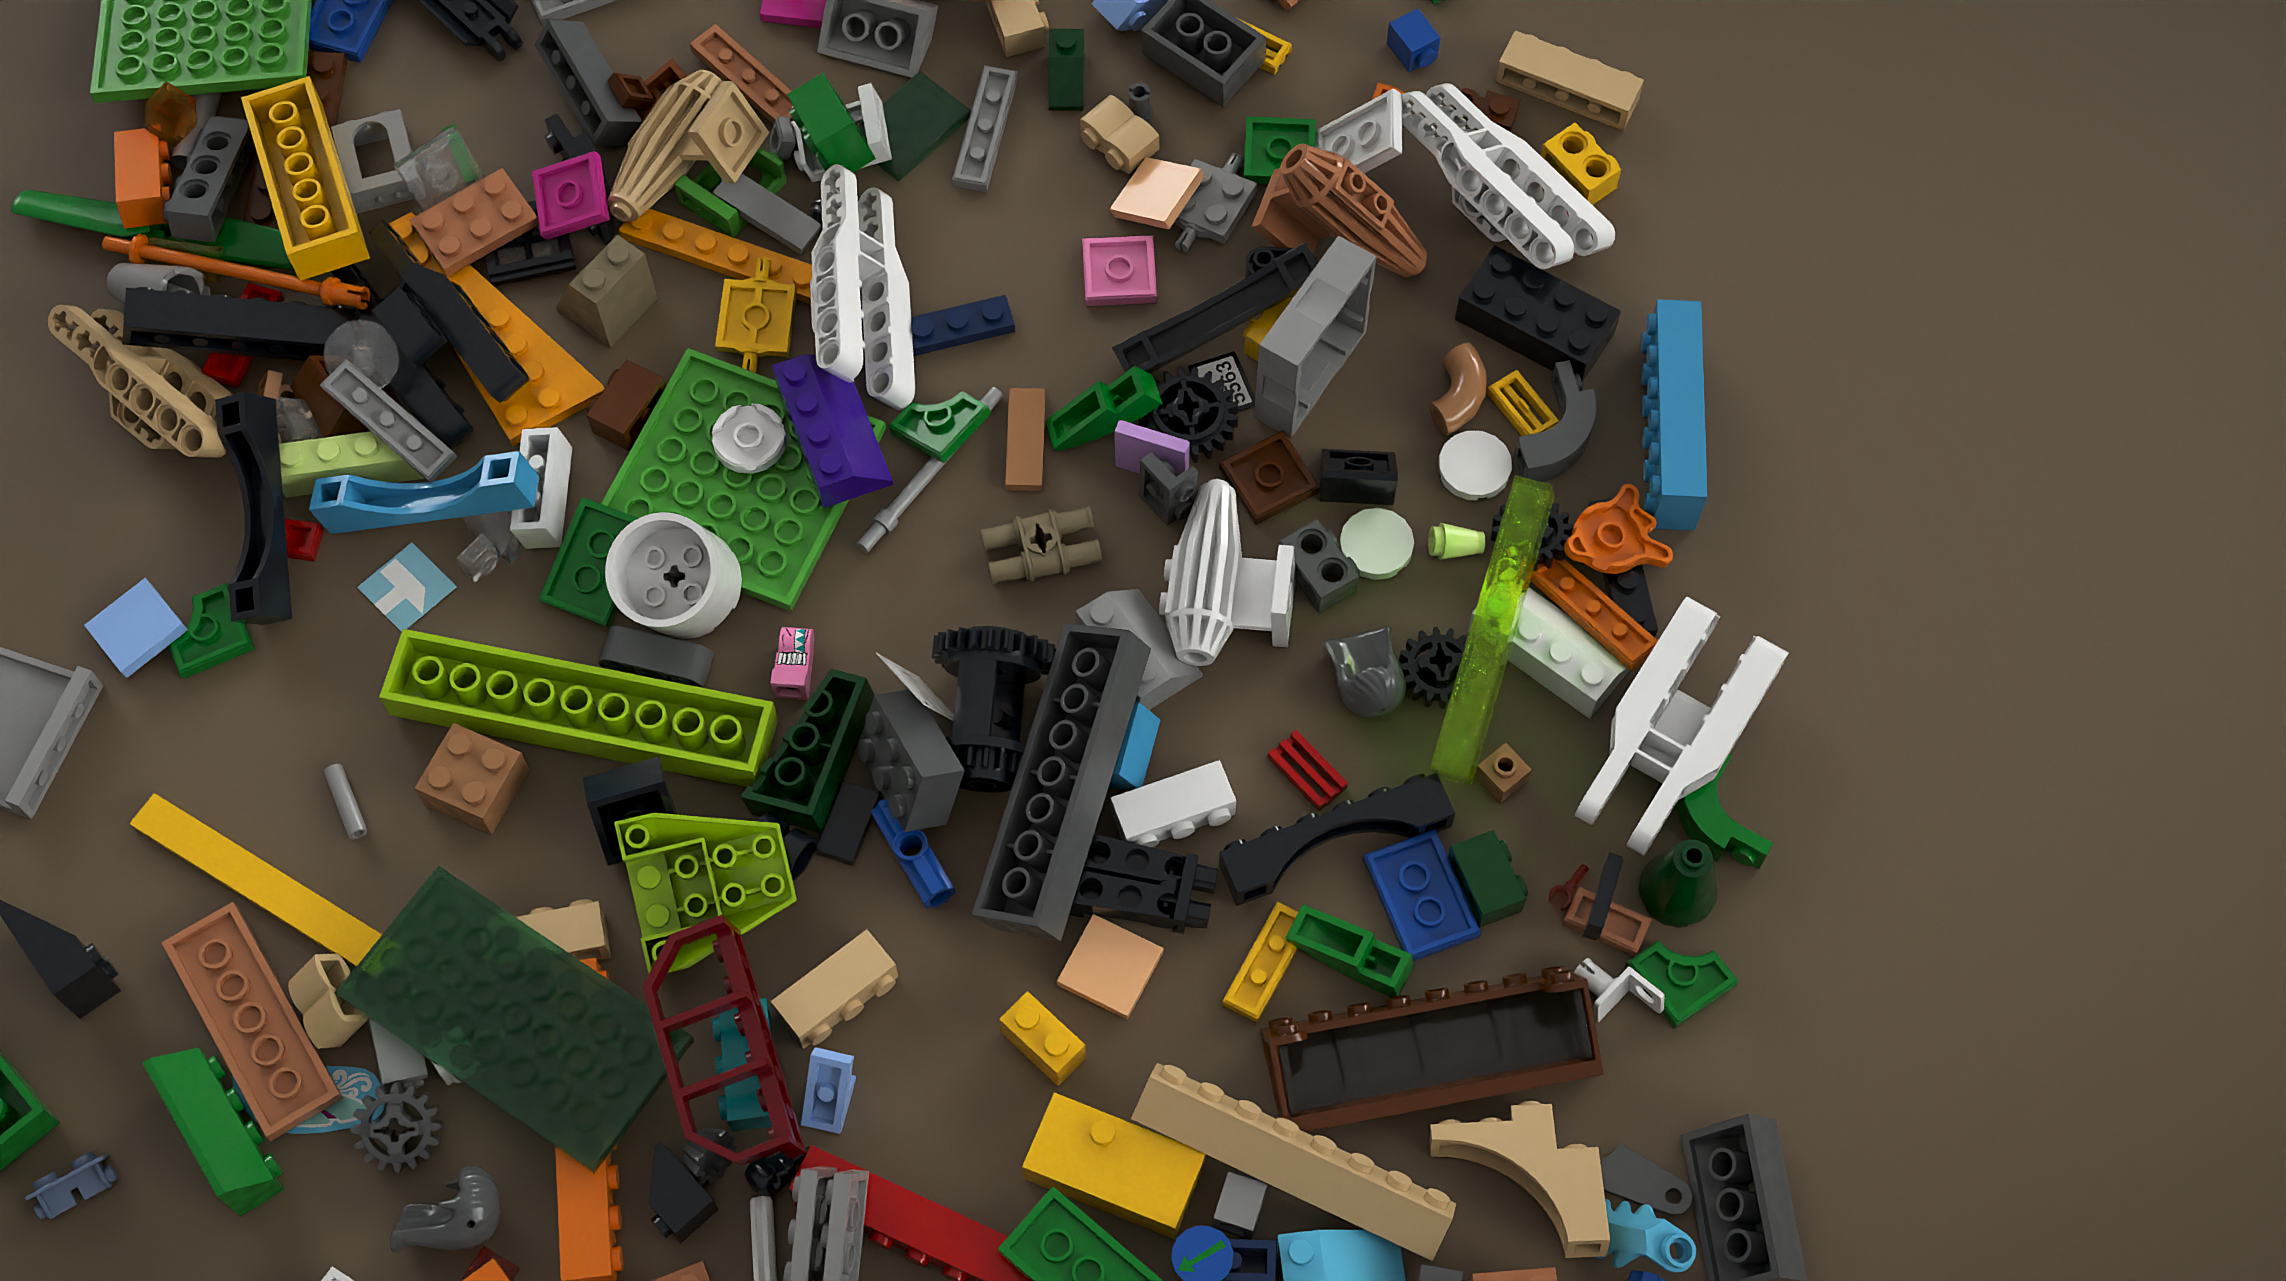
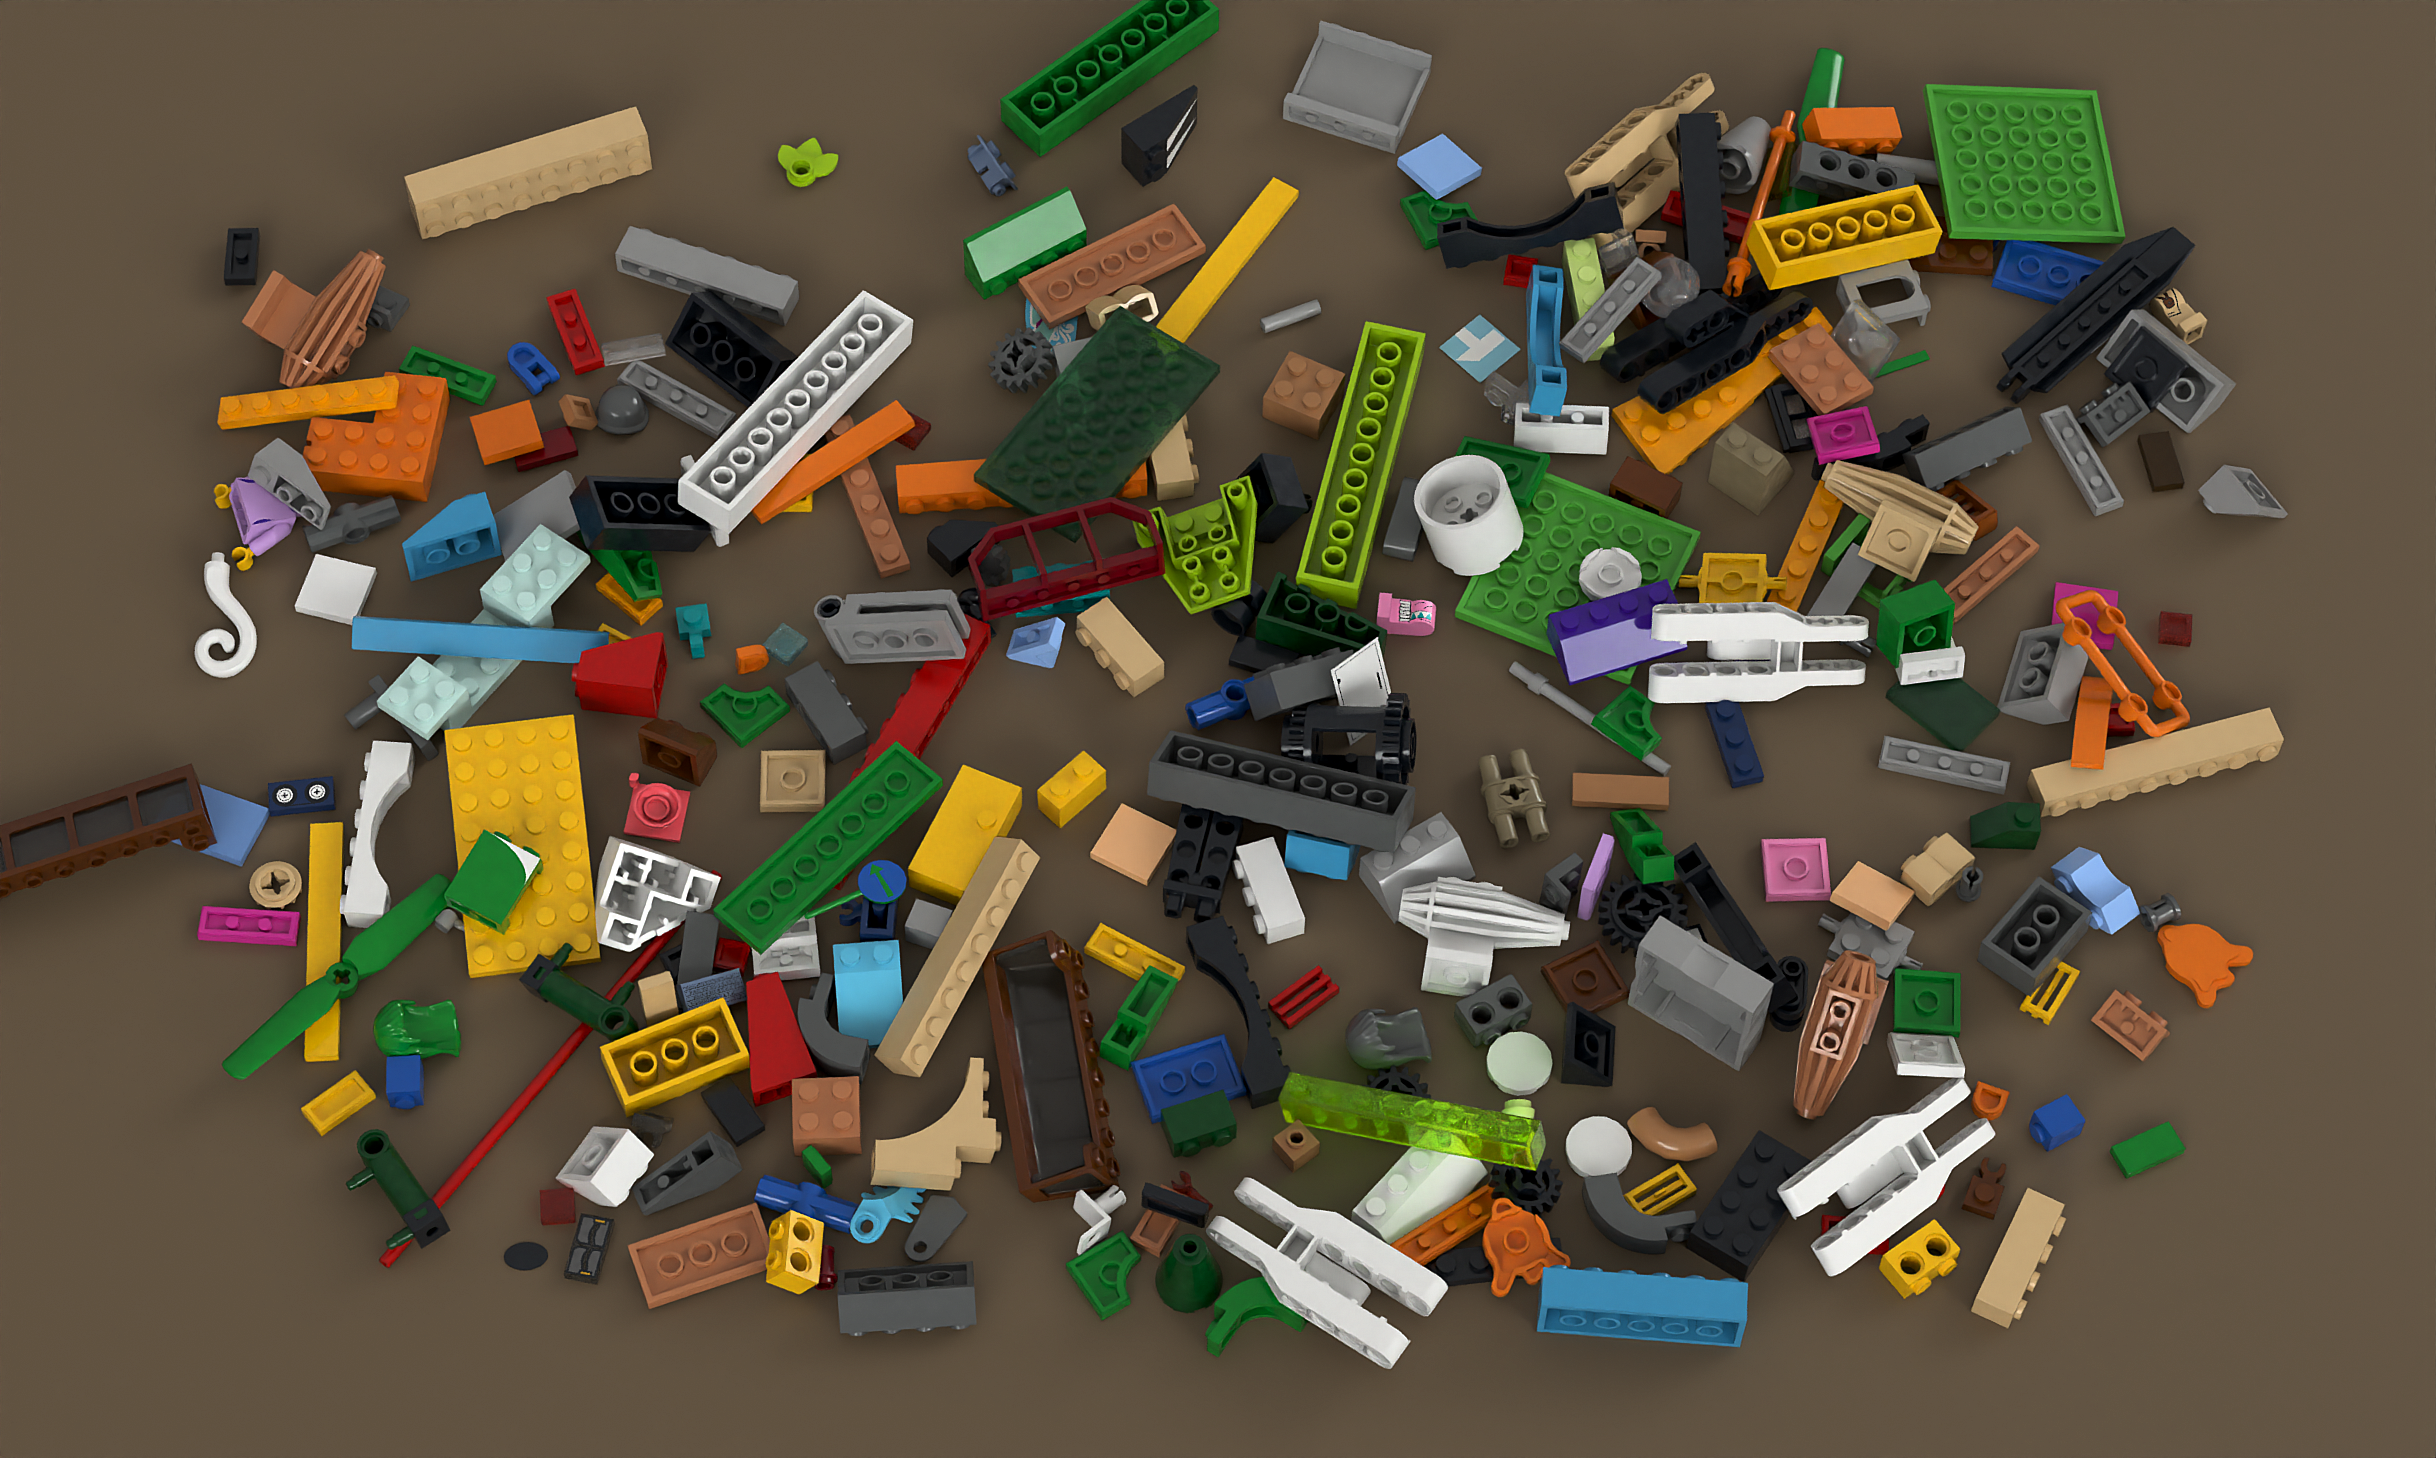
camera: 90 degrees right, 5 degrees down
clear orange panel [145,81,197,147] -> none
dark grey piece [390,1165,501,1252] -> none
reddish brown tile [607,73,655,110] -> none

